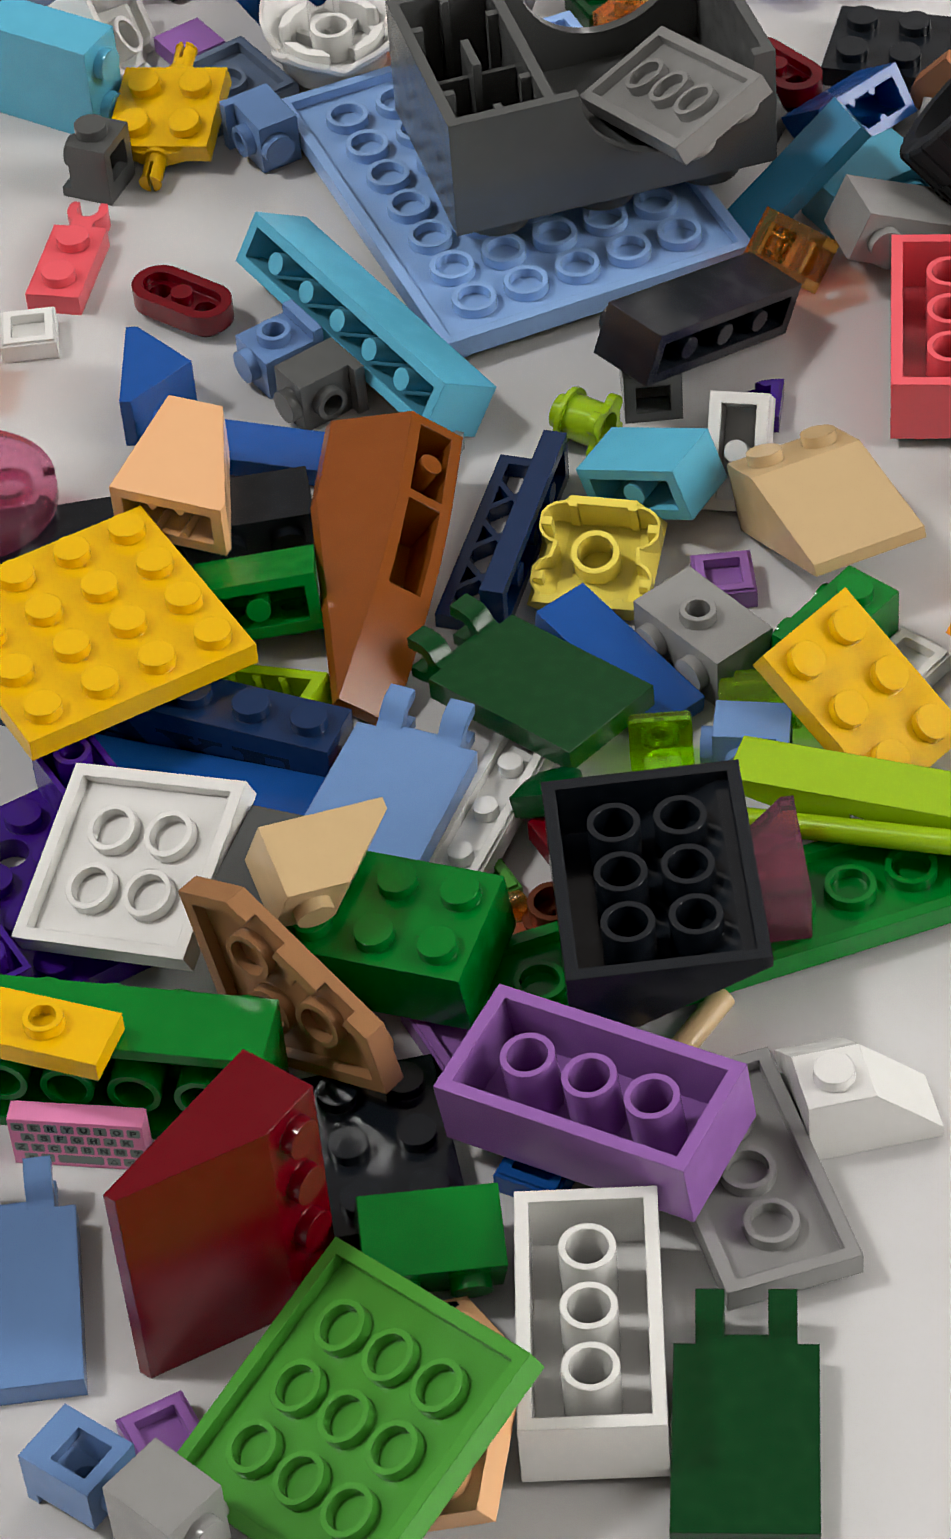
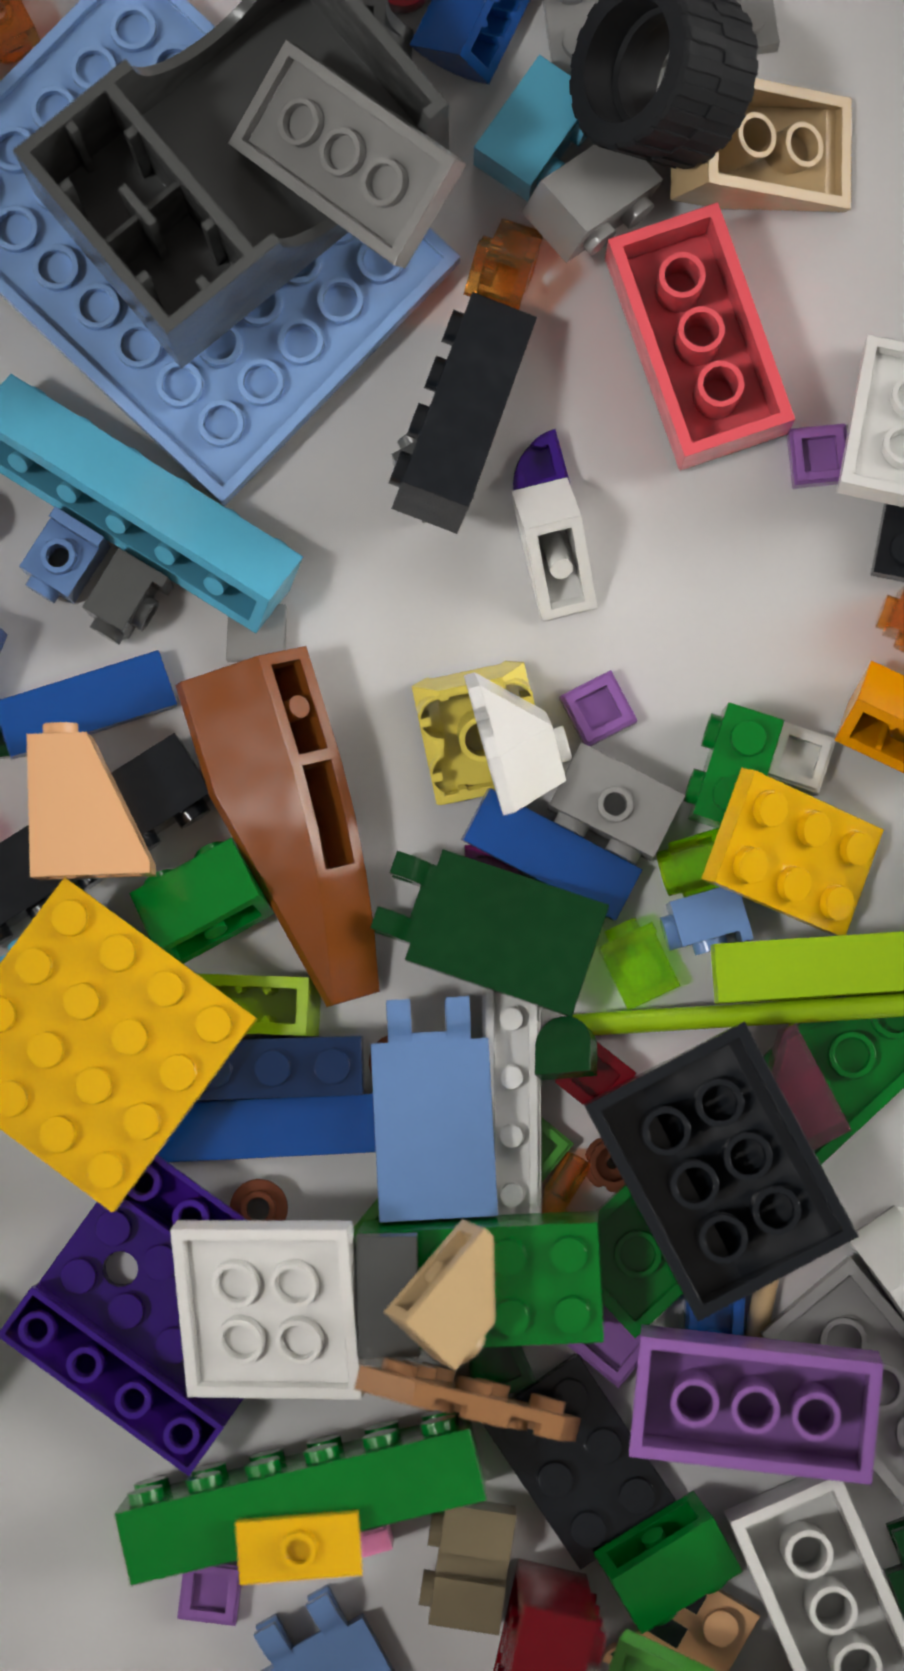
camera: 25 degrees left, 40 degrees up
dark blue fence [435,430,569,630] -> none
lime brick [549,386,623,457] -> none
medium azure brick [576,427,728,520] -> none
dark azure tile [727,97,872,256] -> none
tan slope [727,424,926,577] -> none
none -> white slope [464,672,572,815]

